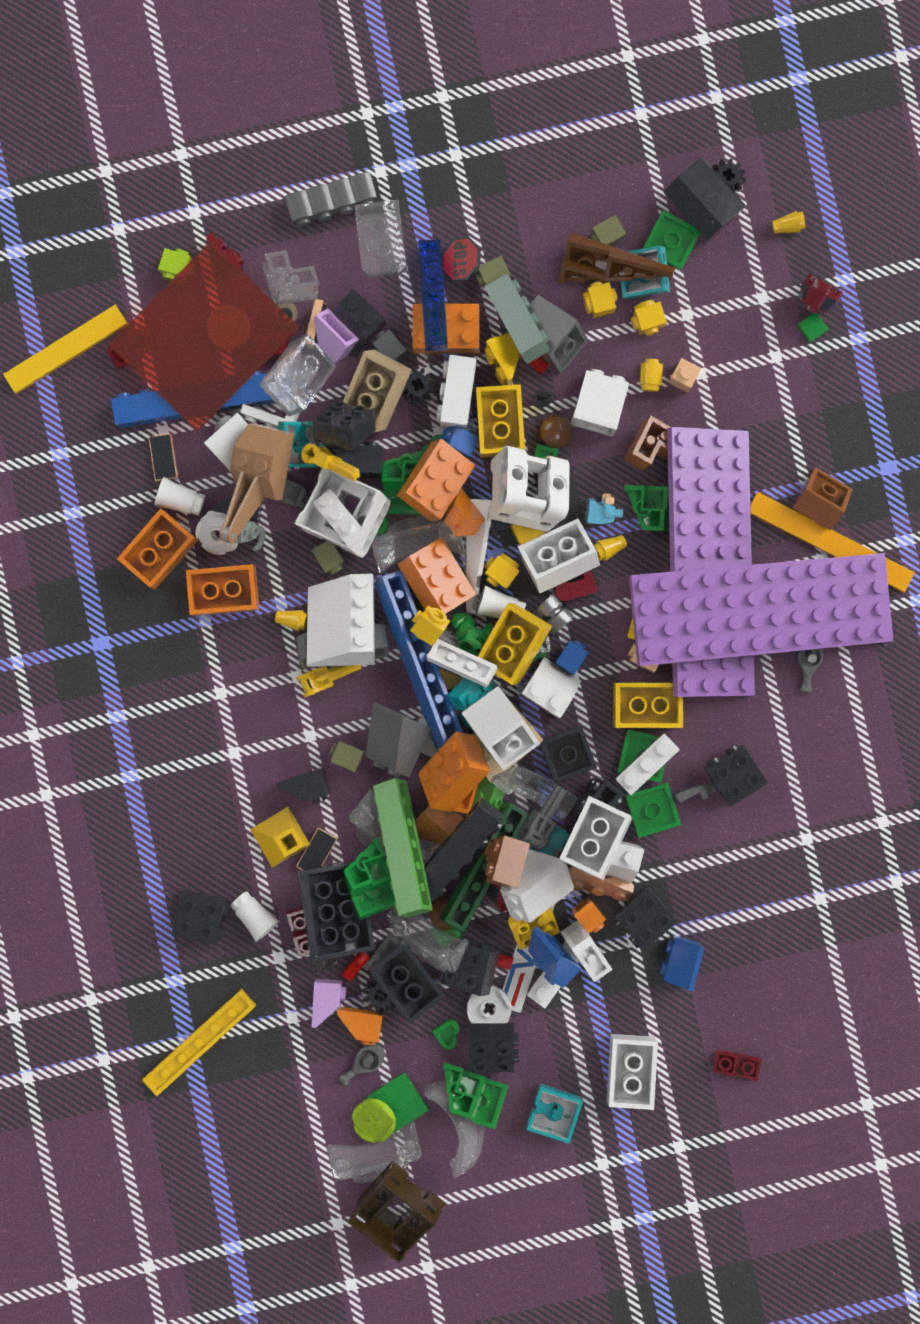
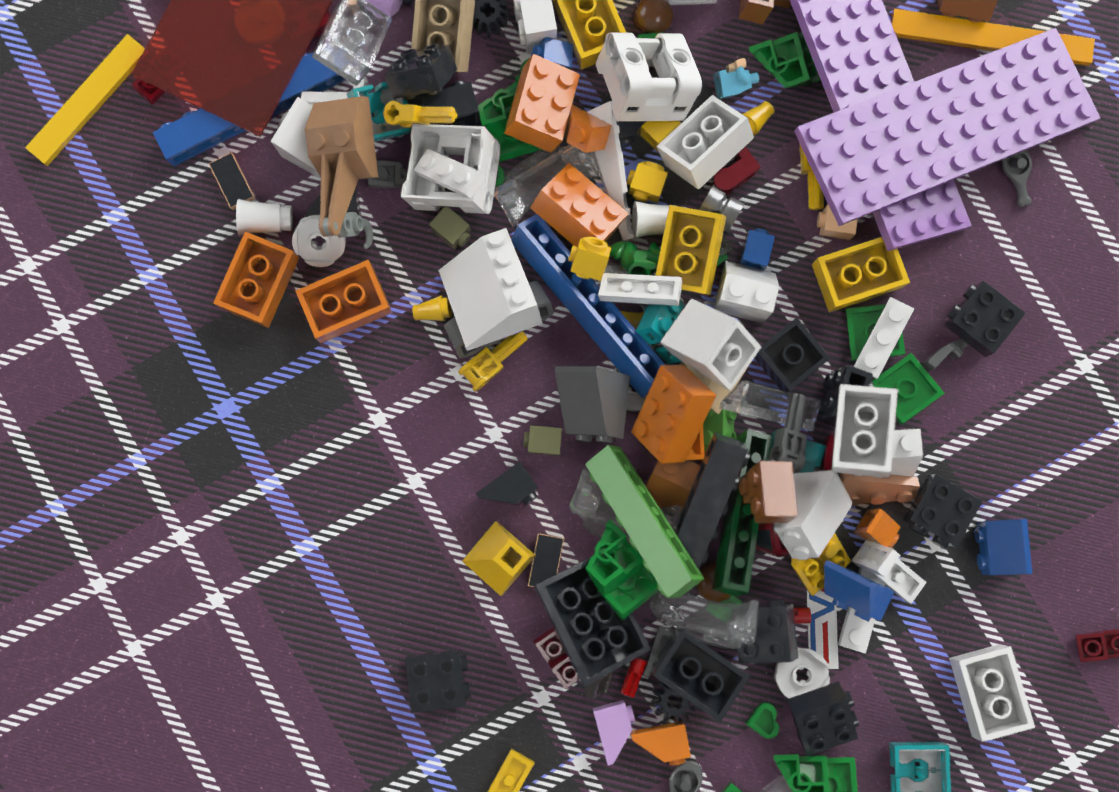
camera: 15 degrees left, 5 degrees down
white plant [230,891,280,942] -> none

